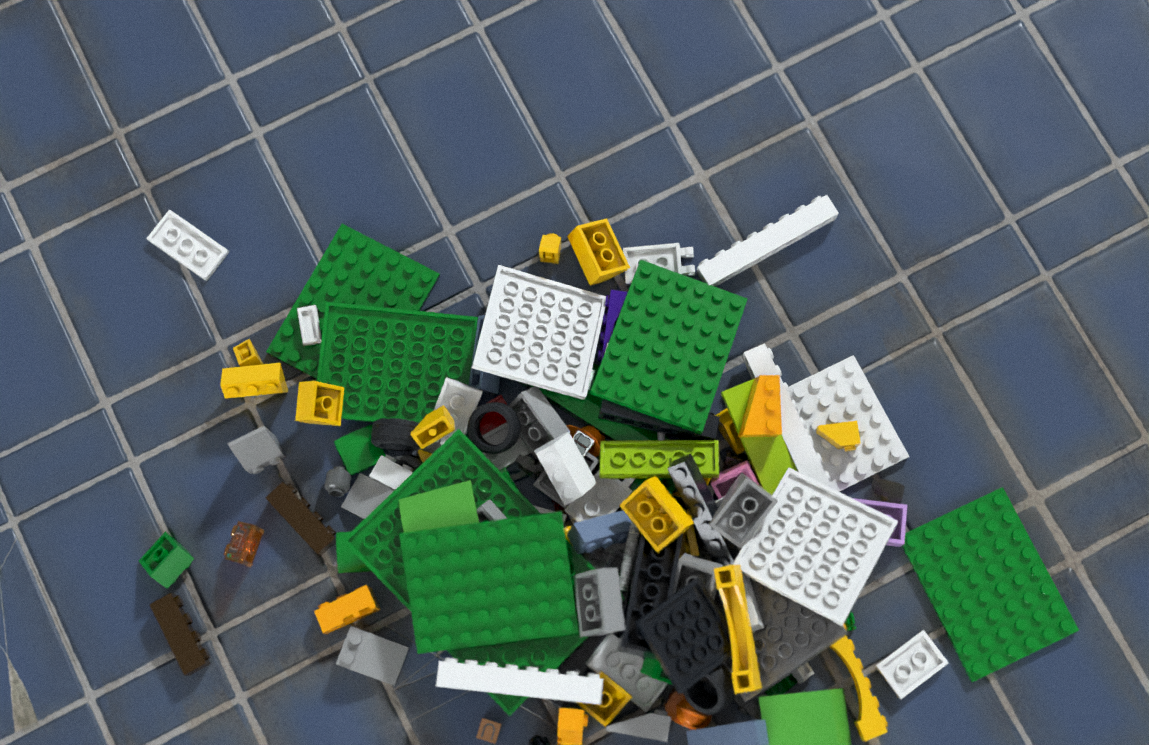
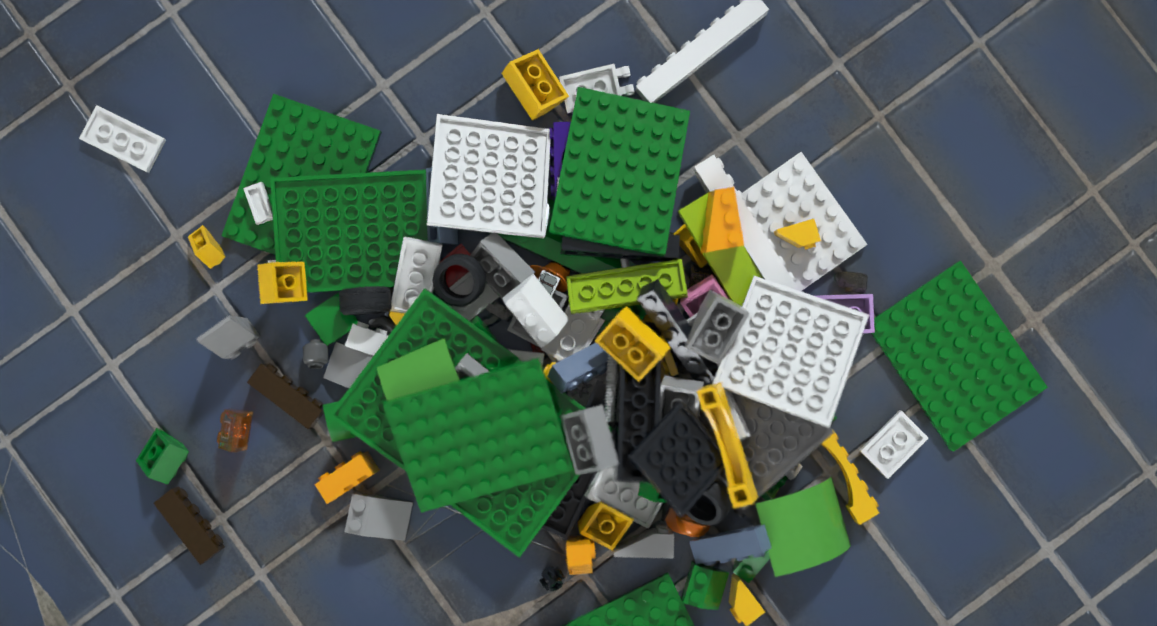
camera: 15 degrees left, 10 degrees up
yellow slope [220,363,288,399] -> none
yellow slope [411,405,455,450] -> none
white brick [436,658,604,705] -> none
medium nougat tile [476,718,502,744] -> none
yellow slope [539,233,562,264] -> none

